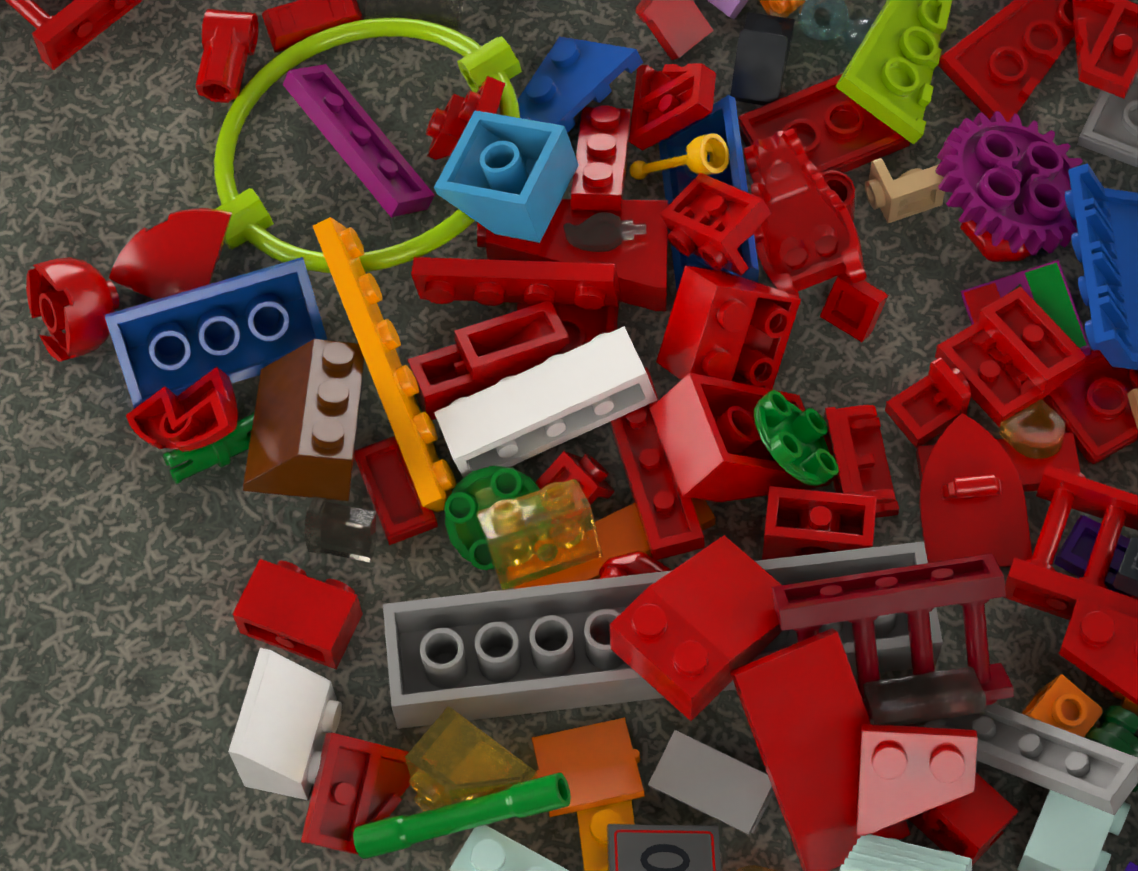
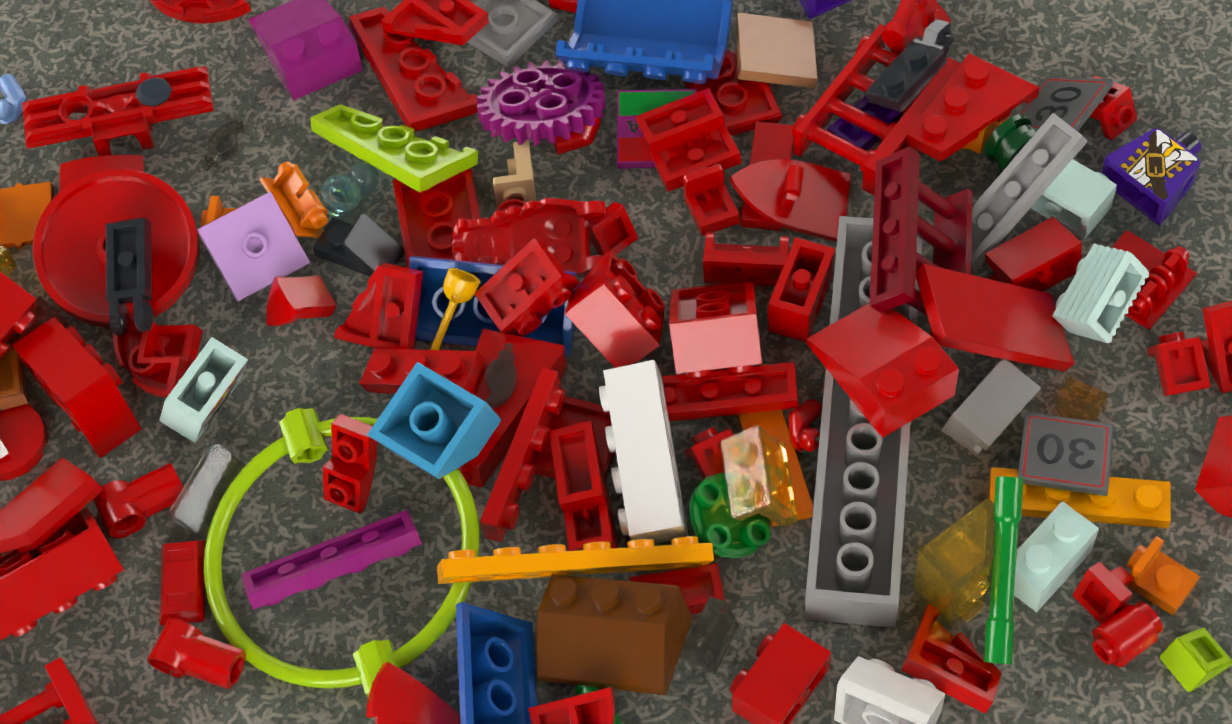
camera: 75 degrees left, 5 degrees down
blue wing [517,36,643,133] -> none
orange piece [532,717,645,817] -> none
green dish [754,390,839,486] -> none
wing [856,724,978,836] -> none
clear smoke tile [863,667,987,726] -> none
clear orange tile [1000,399,1065,459] -> none
orange bracket [1021,674,1103,737] -> none

